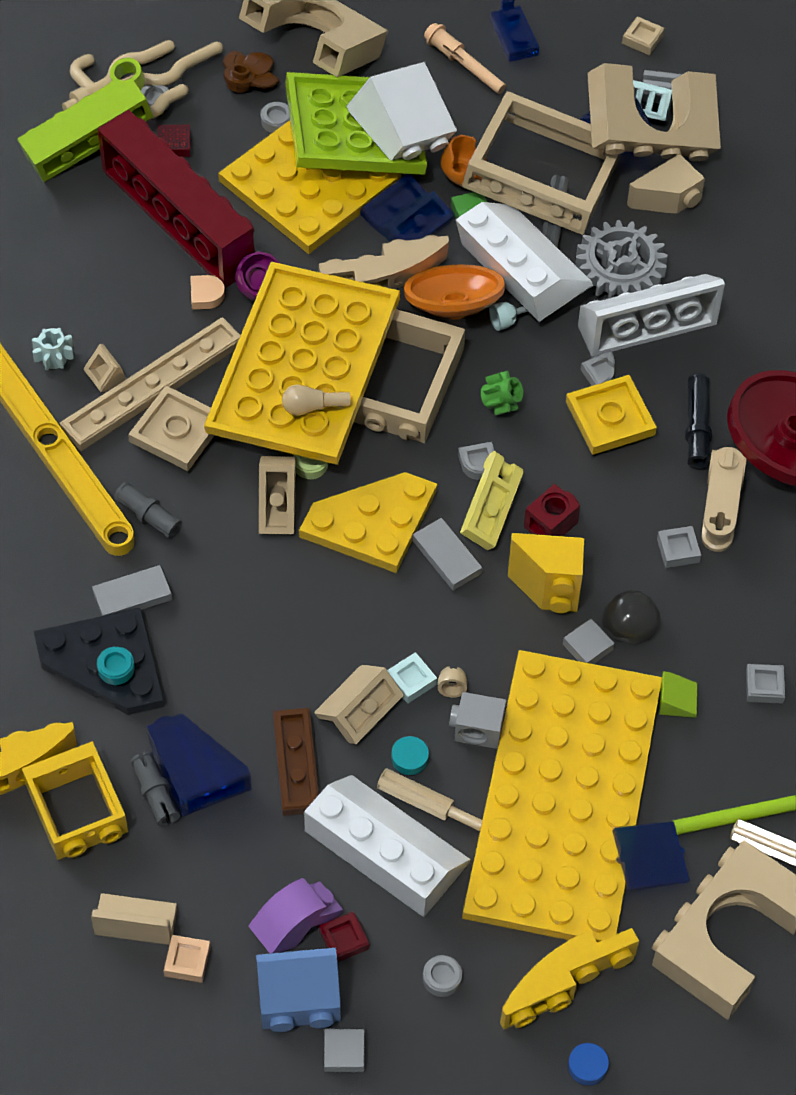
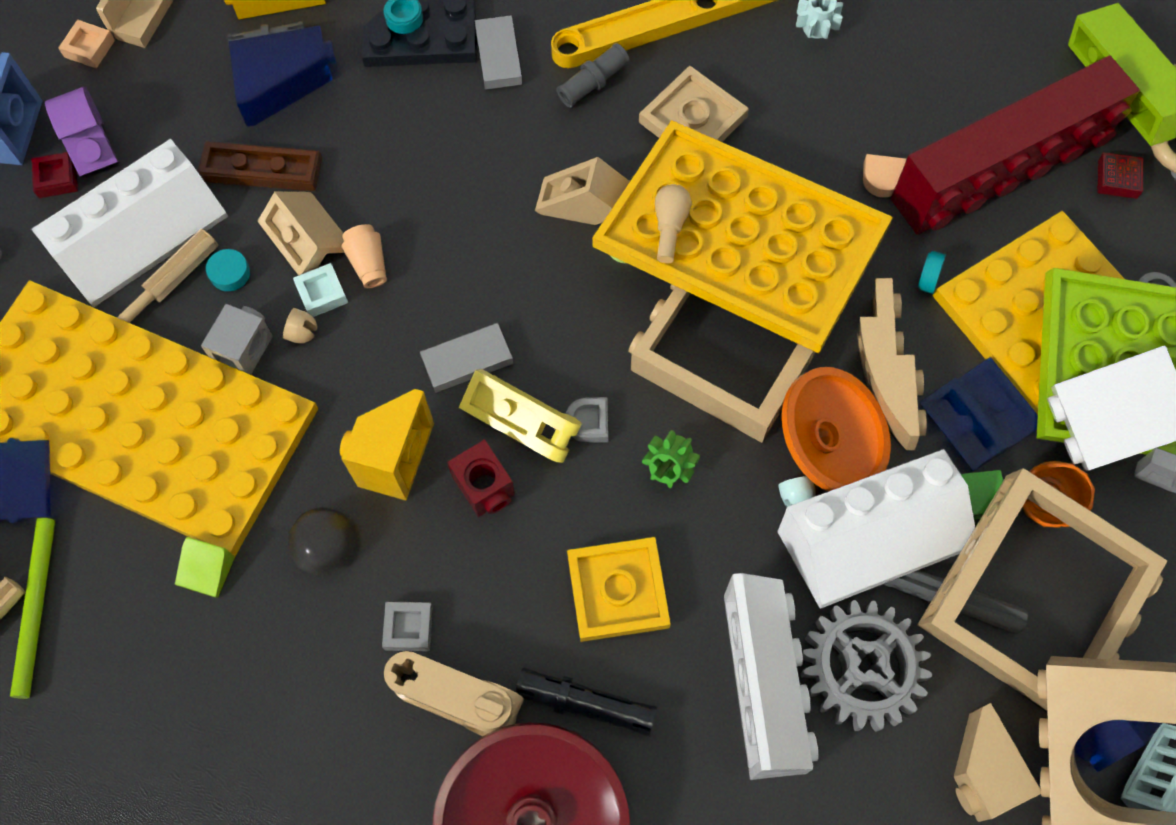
camera: 105 degrees right, 10 degrees up
tan tile [60,317,241,451] -> none
tan slope [83,344,126,392] -> none
magenta hair [235,251,280,301] -> none
yellow plate [299,472,437,573] -> none
light grey tile [563,619,615,664] -> none
light grey tile [581,350,615,386] -> none
light grey tile [746,664,785,704] -> none
none -> light nougat cone [341,224,387,288]
none -> teal tile [918,251,946,294]

